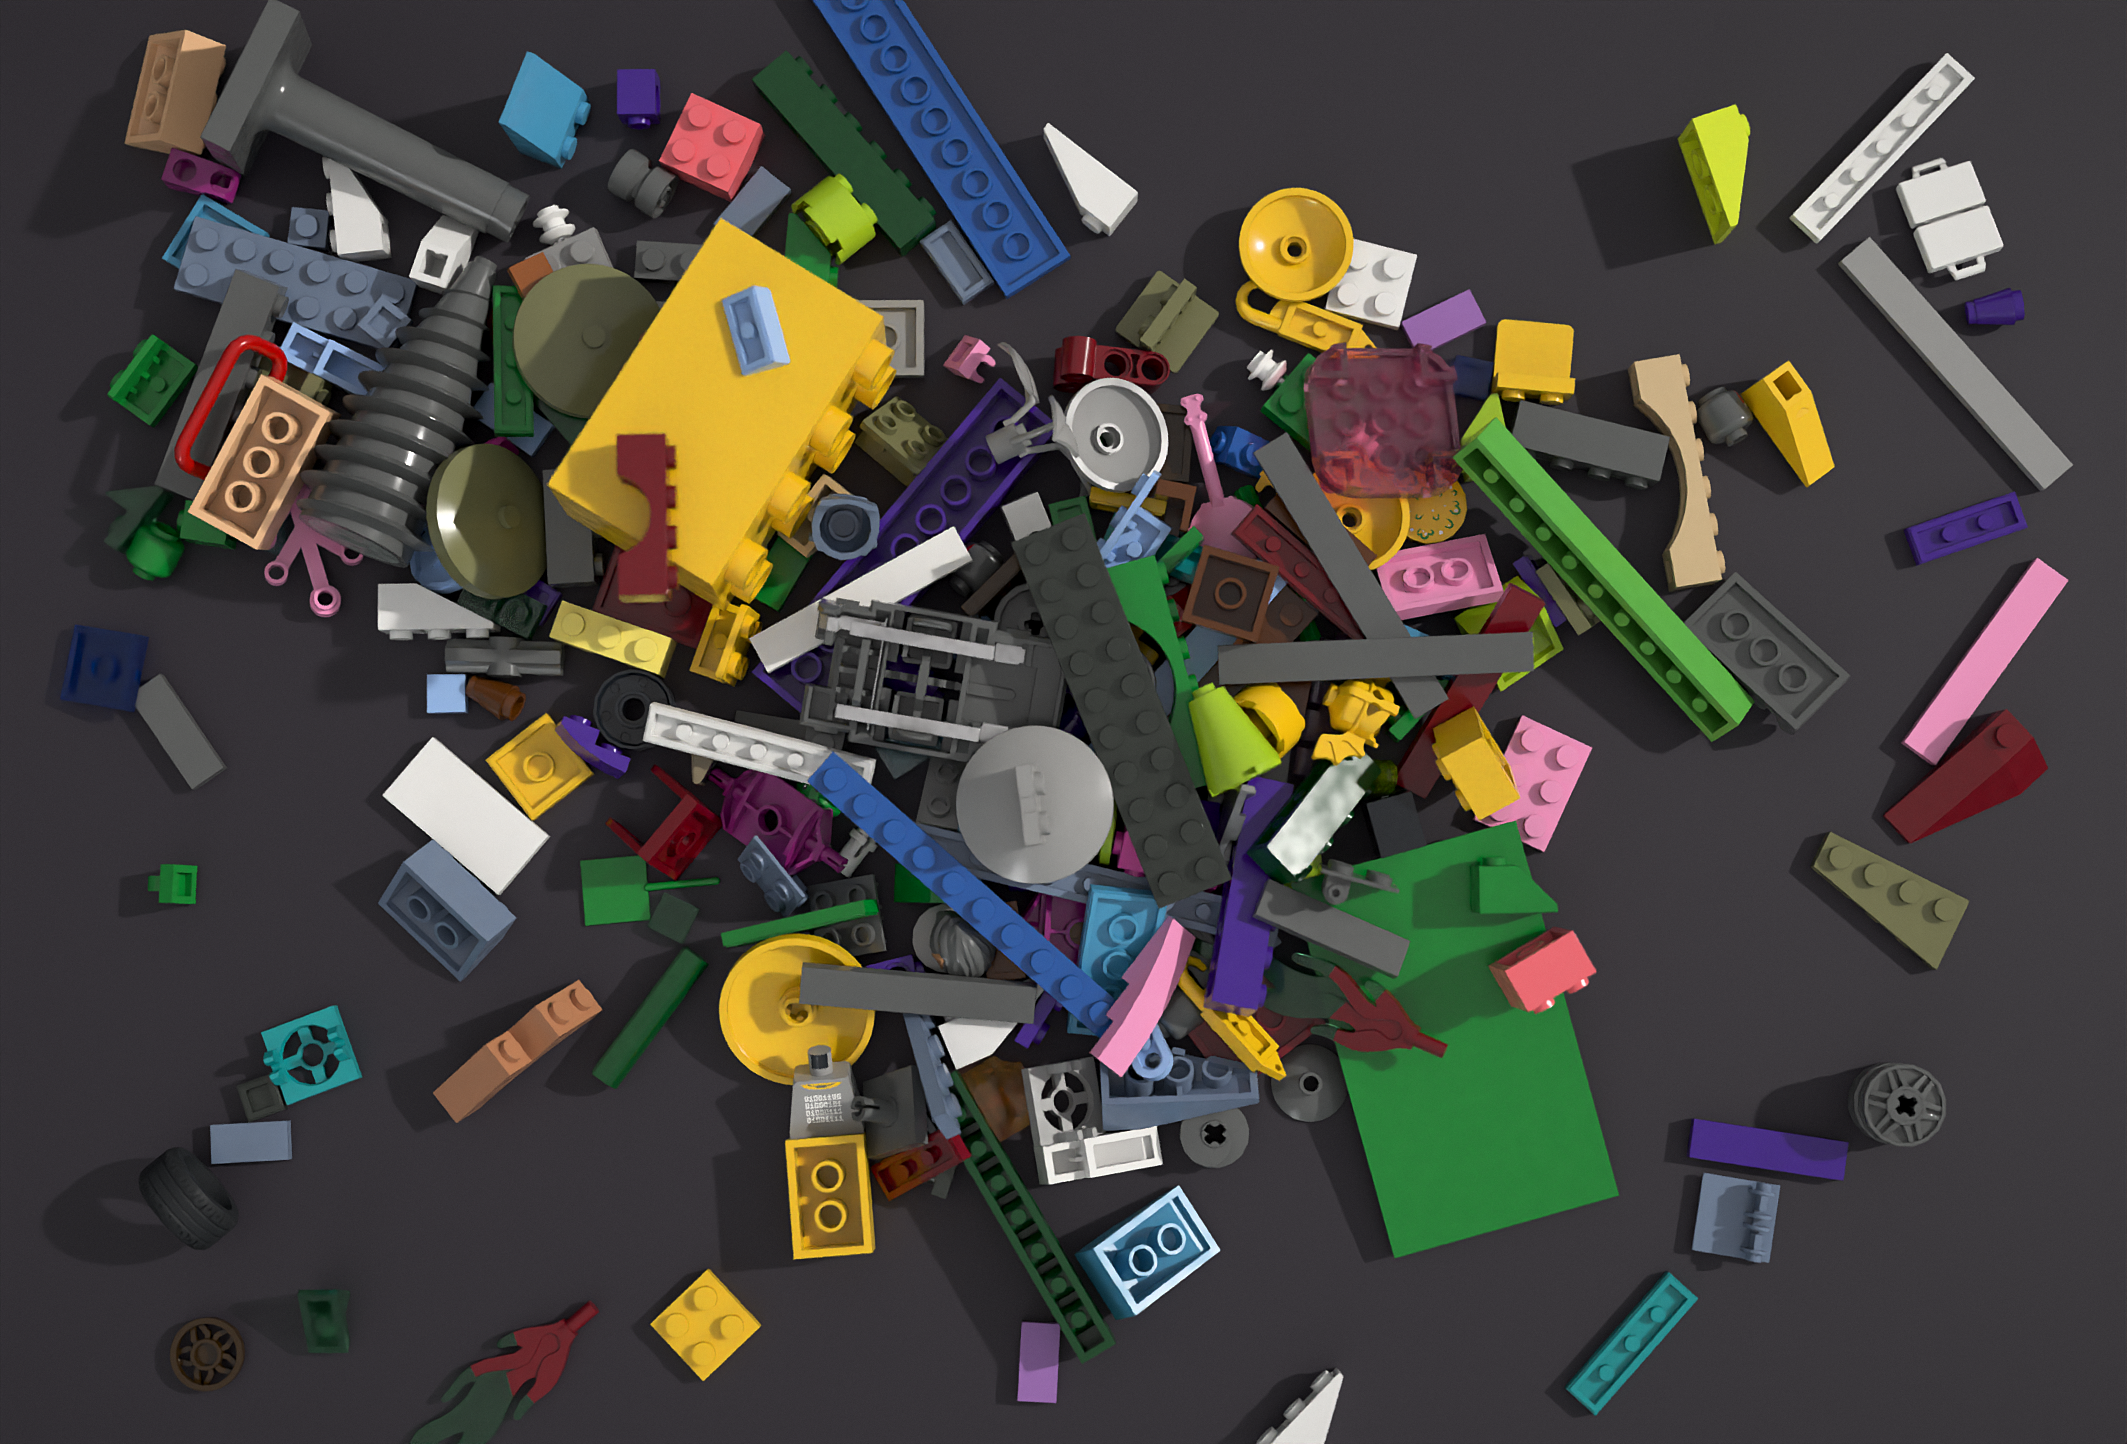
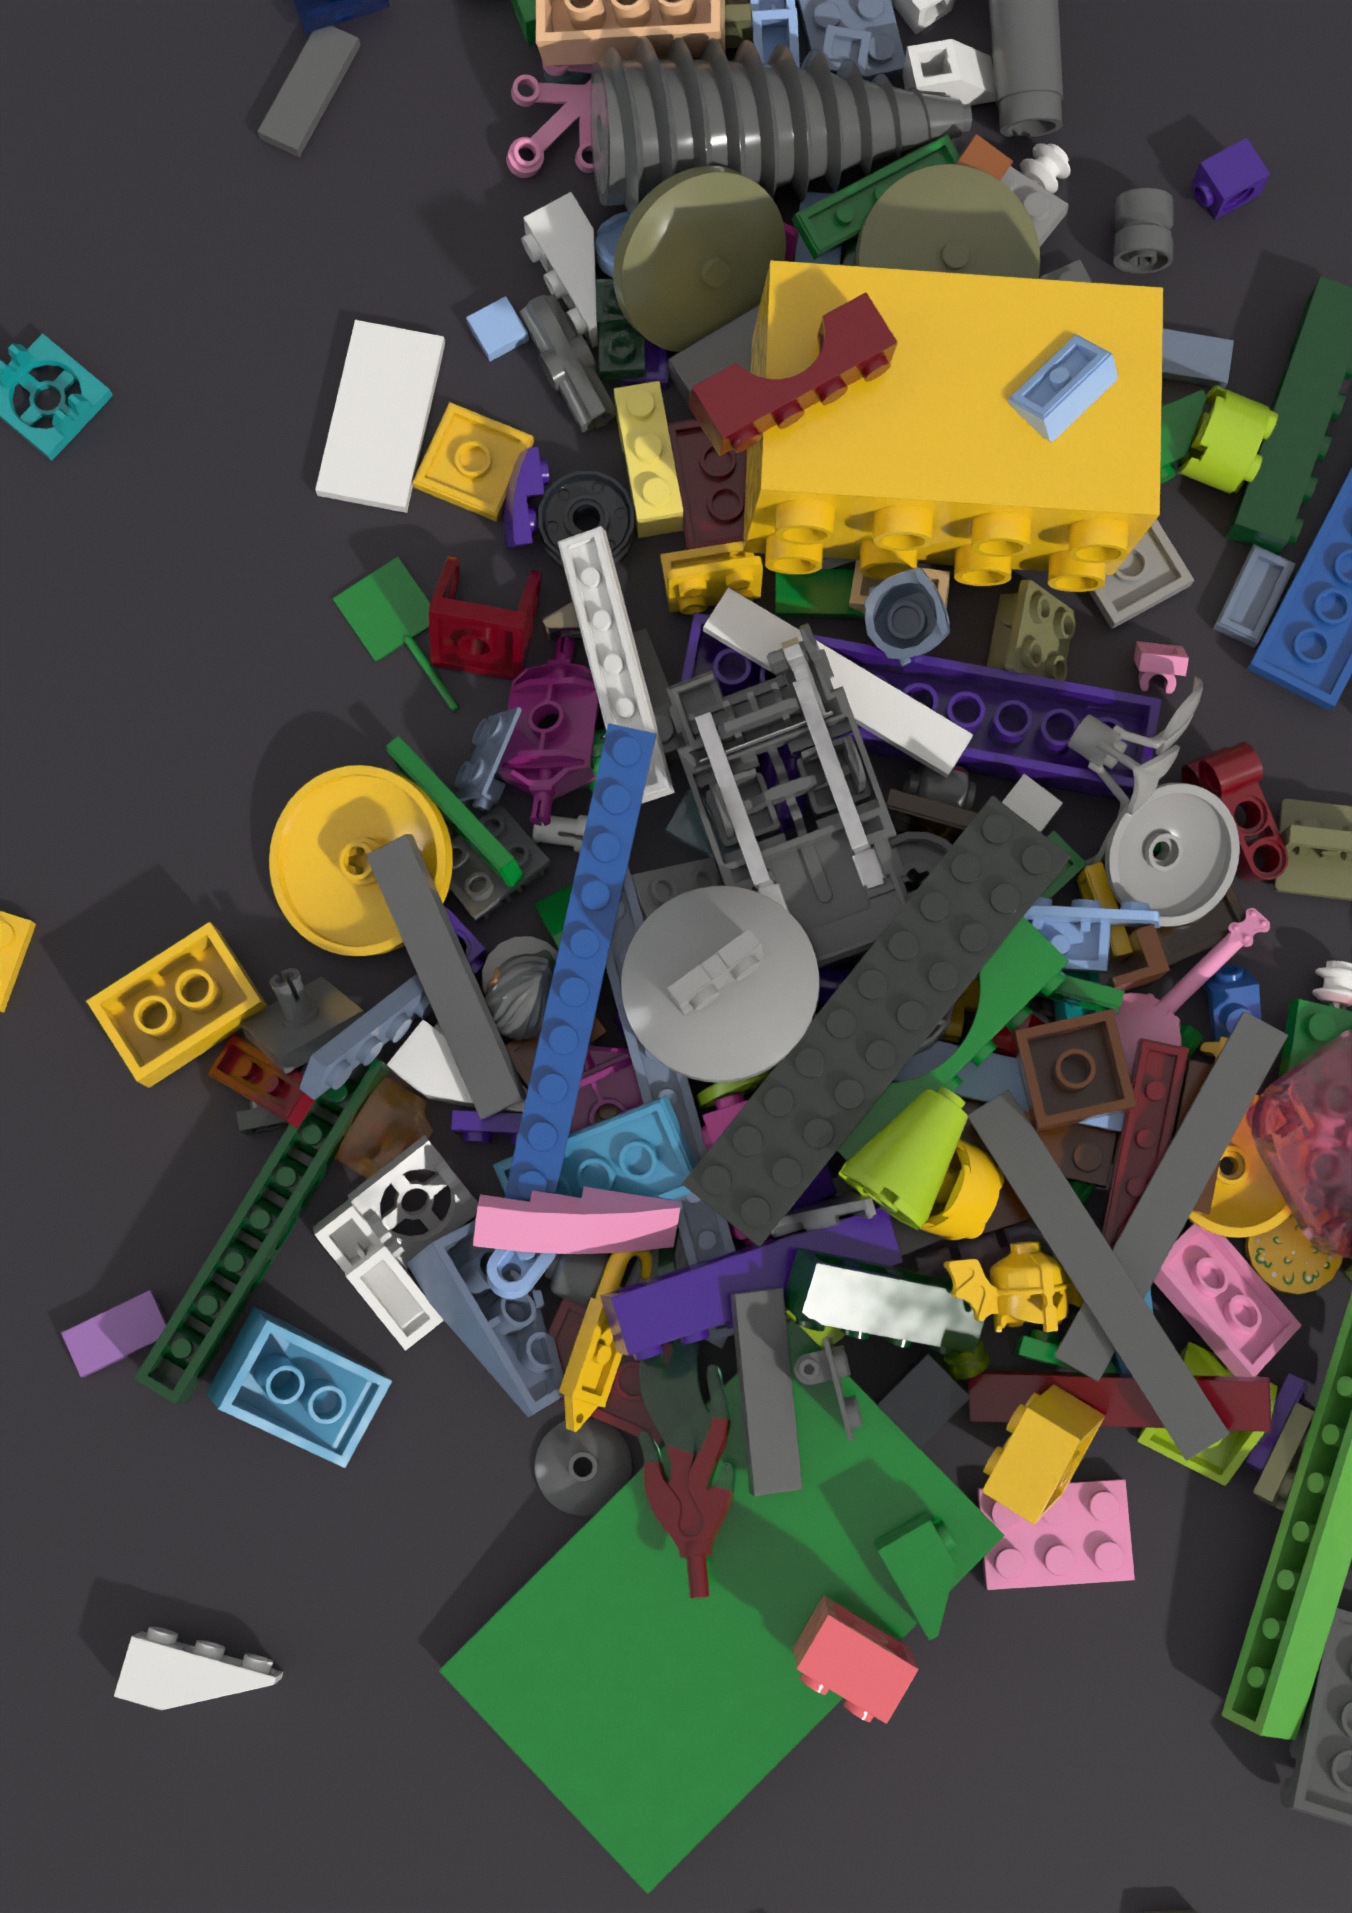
camera: 55 degrees right, 5 degrees down
green tile [148,864,197,904] -> none
sand blue slope [378,839,516,982] -> none
nougat arch [433,980,602,1123] -> none
reddish brown cone [465,675,526,721] -> none
dark azure slope [498,51,591,169] -> none
dark green brick [592,946,709,1089] -> none
clear green tile [647,892,700,944] -> none
coral brick [659,93,765,202] -> none
light grey torso [790,1045,865,1139] -> none
dark grey piece [1179,1108,1249,1168] -> none

